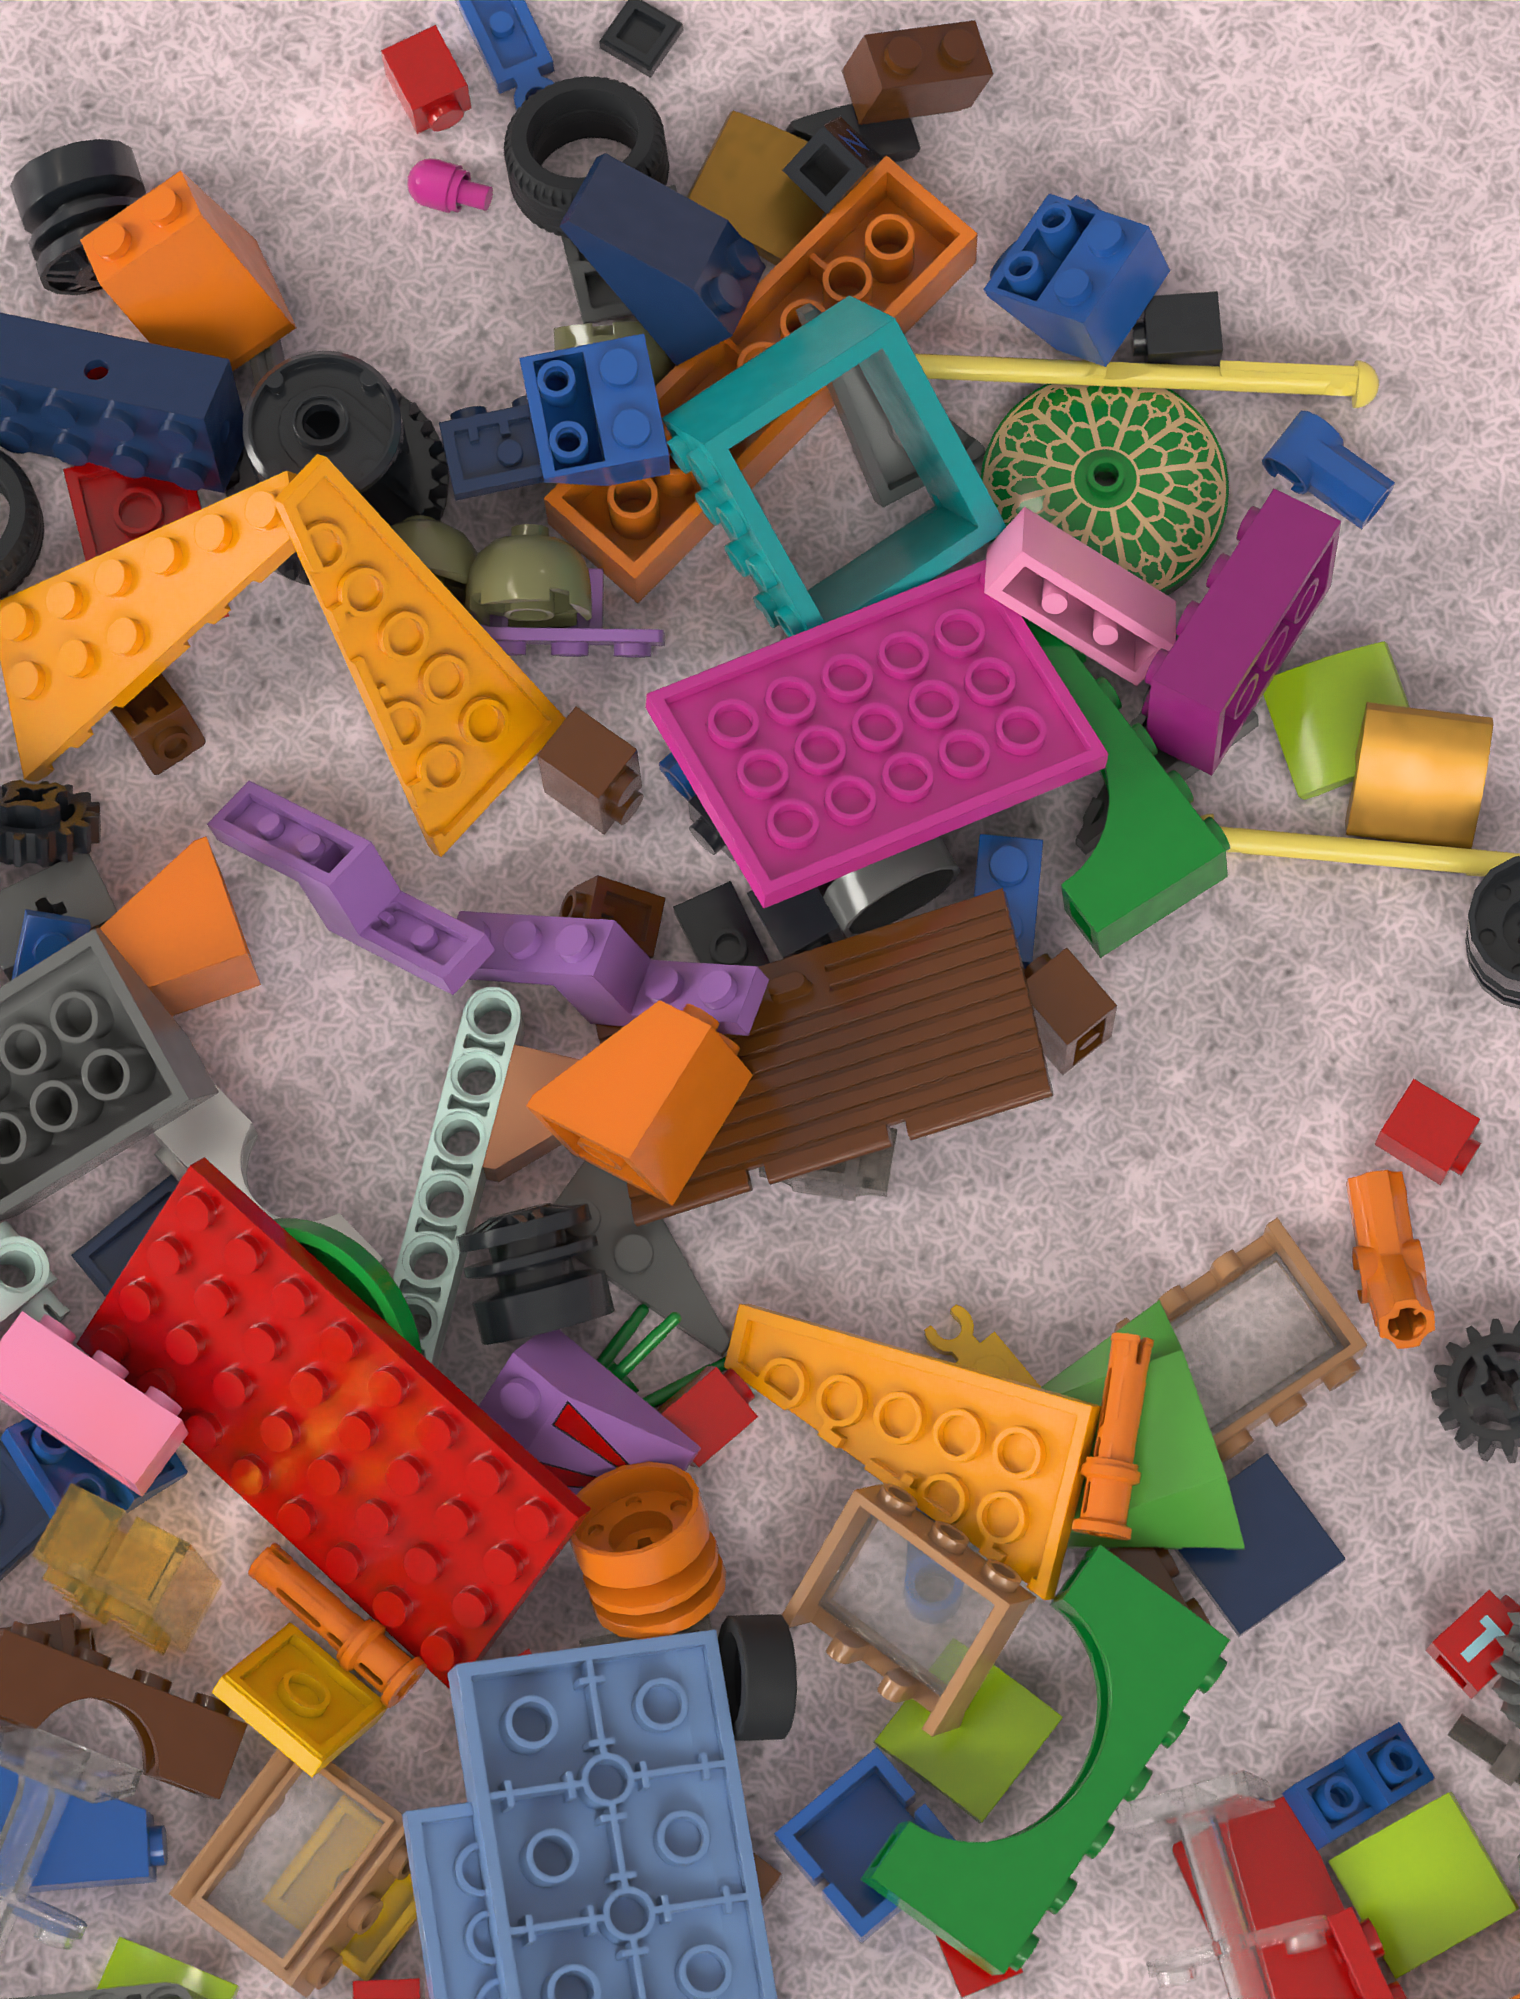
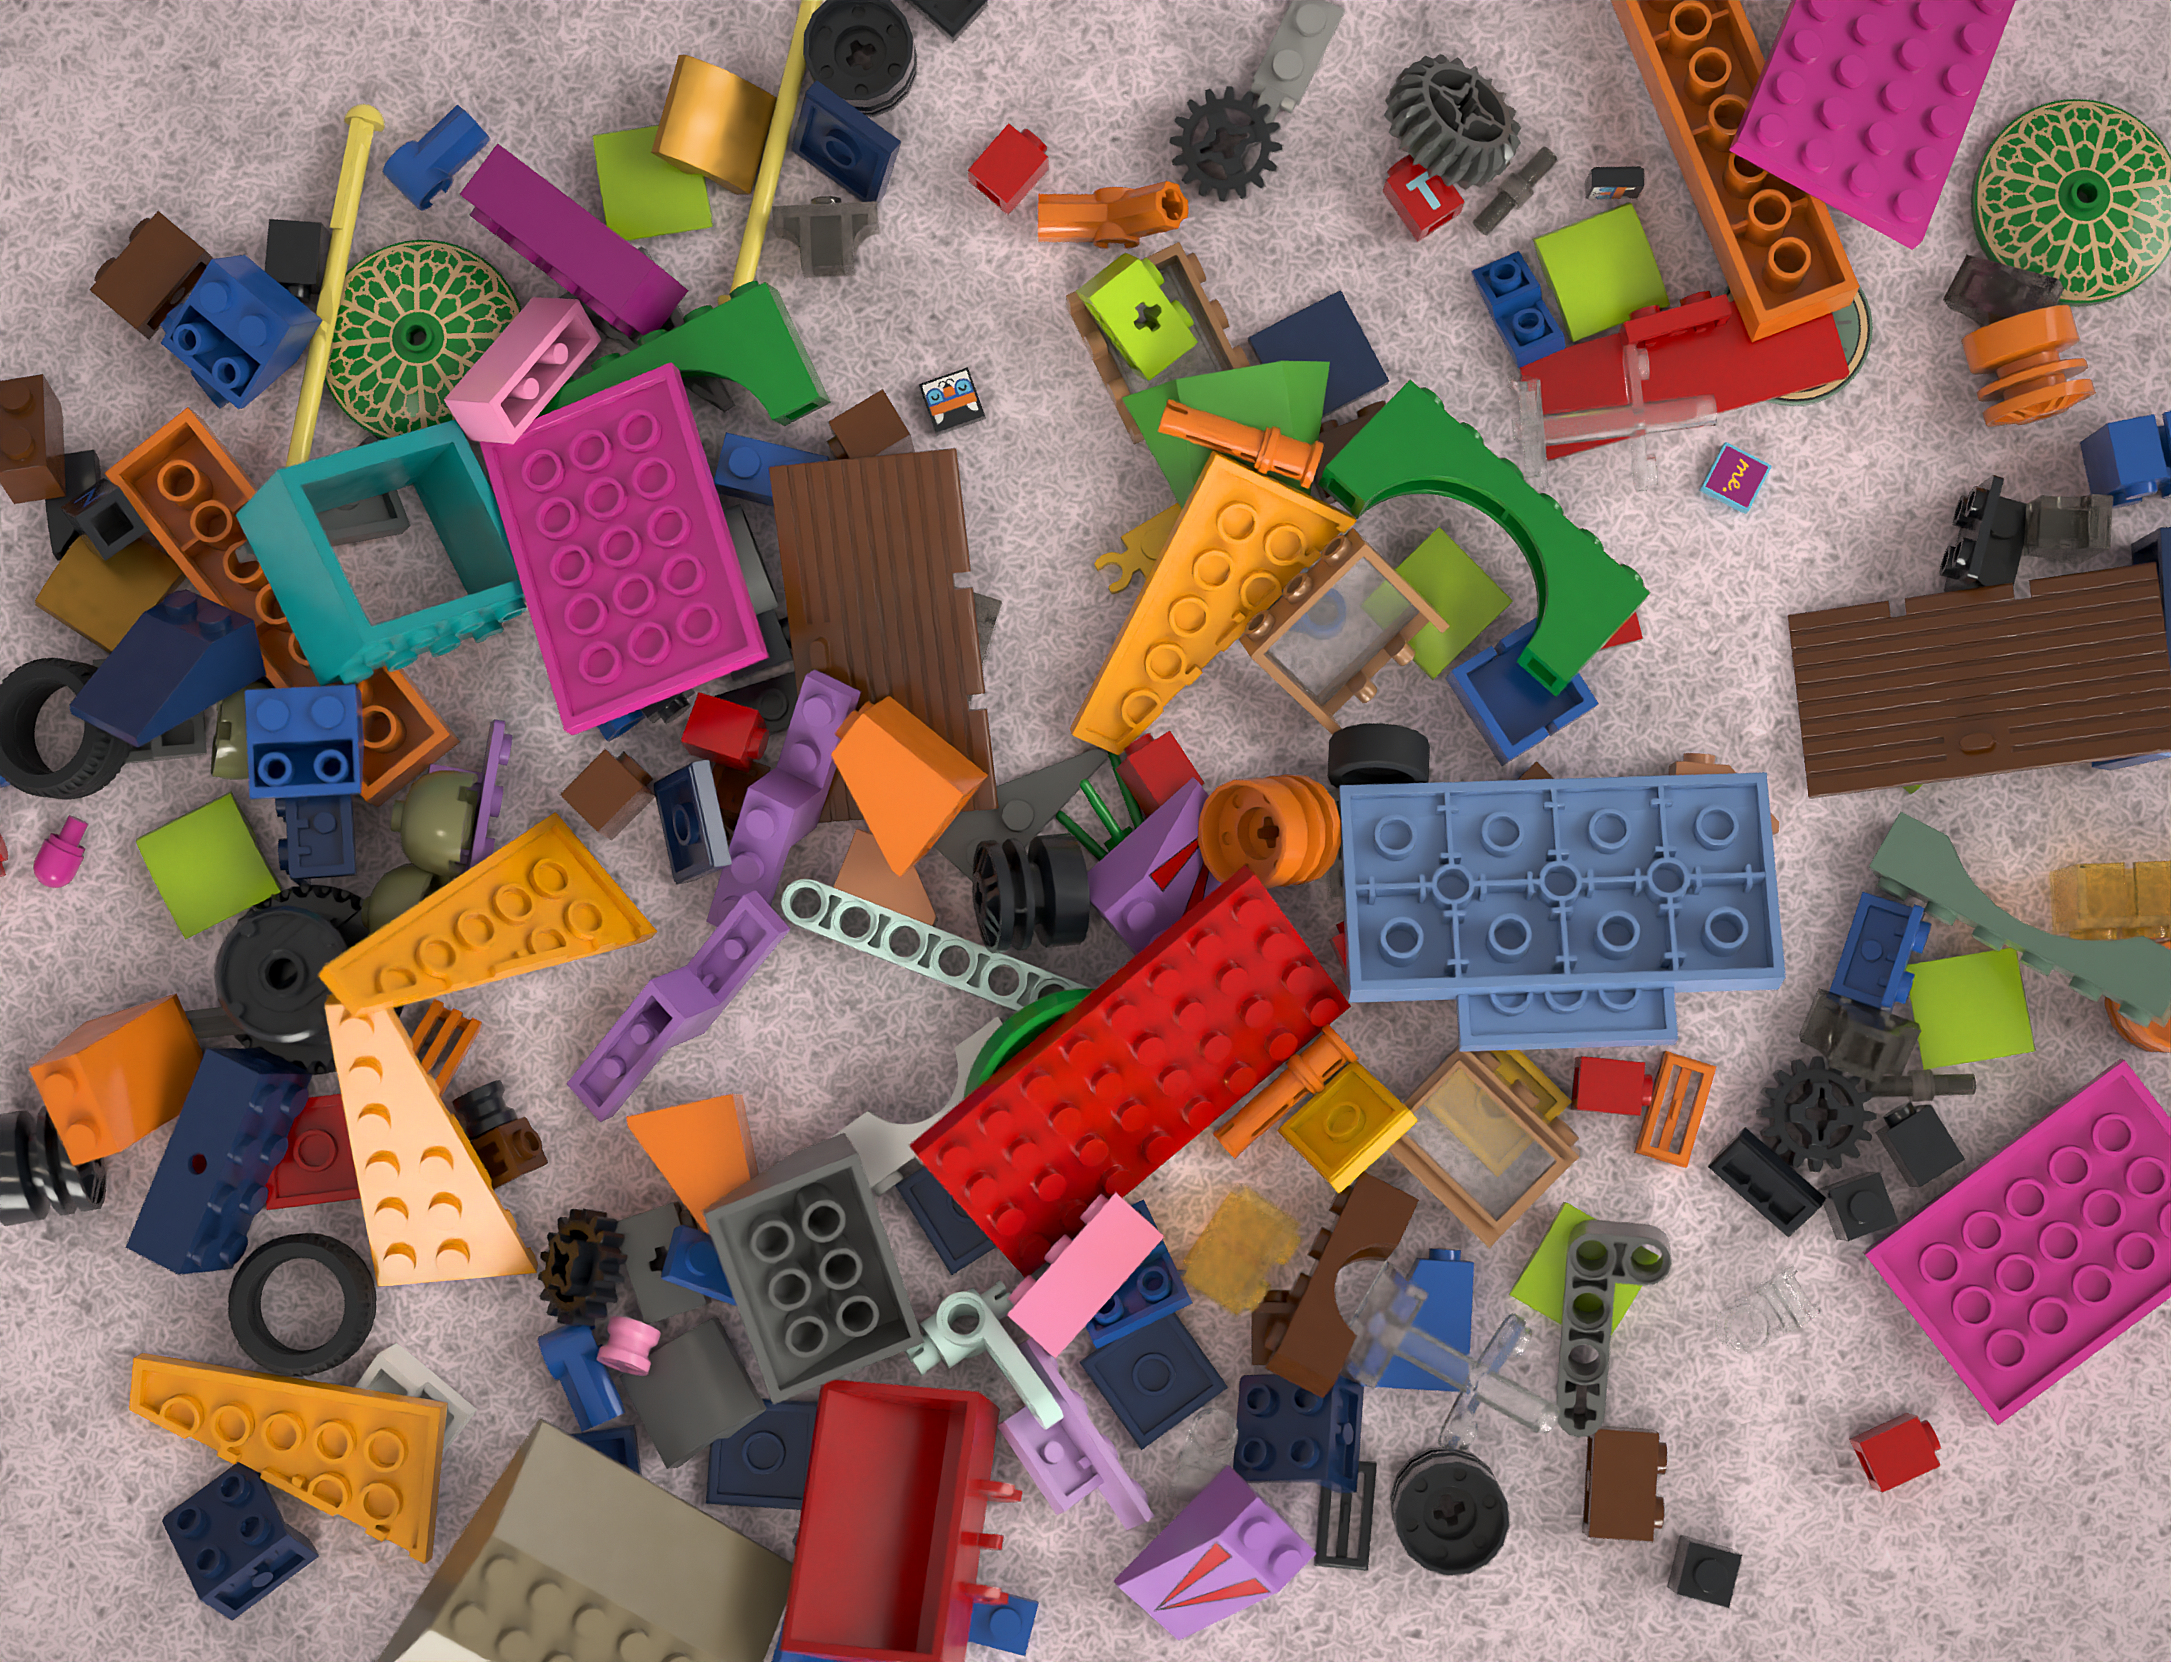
camera: 85 degrees left, 10 degrees up
none -> reddish brown brick [89,211,214,340]
none -> lime slope [136,791,281,940]
none -> orange tile [411,999,482,1098]
none -> black wheel [452,1080,518,1141]
none -> dark blue tile [653,760,732,885]
none -> red brick [681,692,769,773]
none -> clear smoke brick [772,196,881,278]
none -> dark blue tile [791,80,901,209]
none -> tile [919,367,986,436]
none -> lime brick [1075,253,1198,381]

